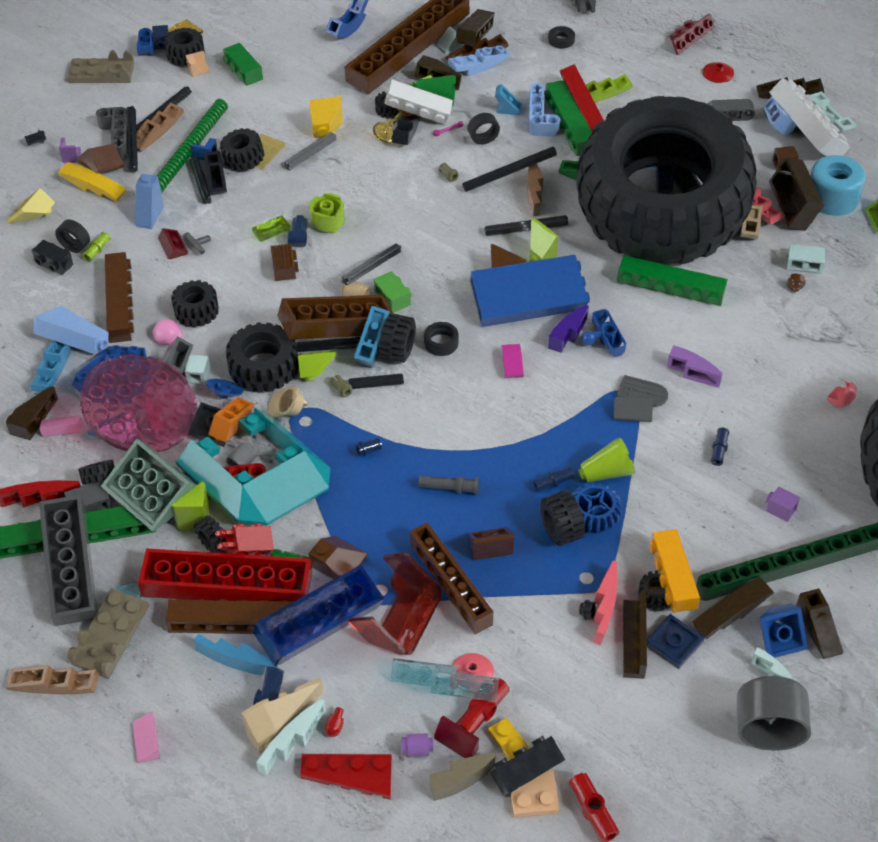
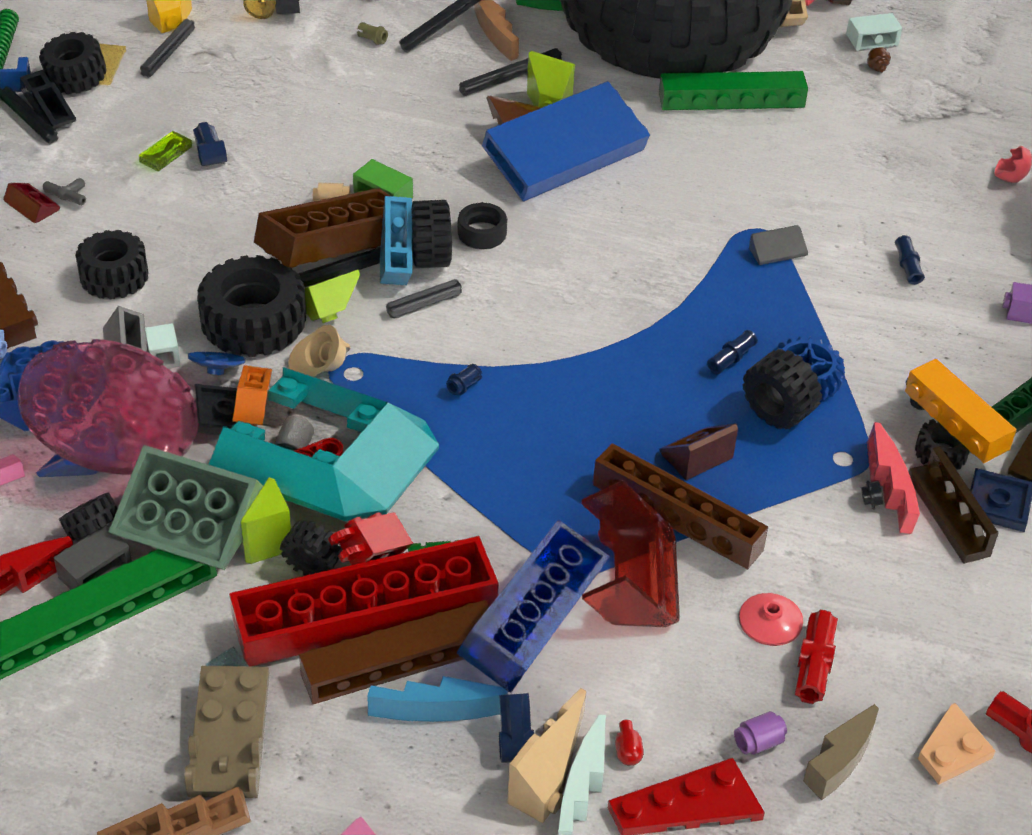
camera: 25 degrees left, 5 degrees down
dark grey brick [39,495,98,626] -> none
bright pink hair [152,319,183,345] -> none
reddish brown brick [270,243,299,281] -> none
slope [308,536,368,585] -> none
lime brick [309,193,345,234] -> none
olive pin [330,375,352,397] -> none
black axle [341,243,402,285] -> none
clear light blue bracket [391,658,499,702] -> none
dark grey pin [418,475,479,495] -> none
dark red slope [434,716,479,758] -> none
yellow plate [488,717,529,760] -> none
black brick [490,736,566,796] -> none
dark pink slope [501,344,524,378] -> none
dark purple slope [548,305,589,353] -> none
lime cone [578,438,635,483] -> none
blue piece [581,309,627,357] -> none
dark grey window [617,375,668,407] -> none
medium lavender slope [667,345,723,388] -> none

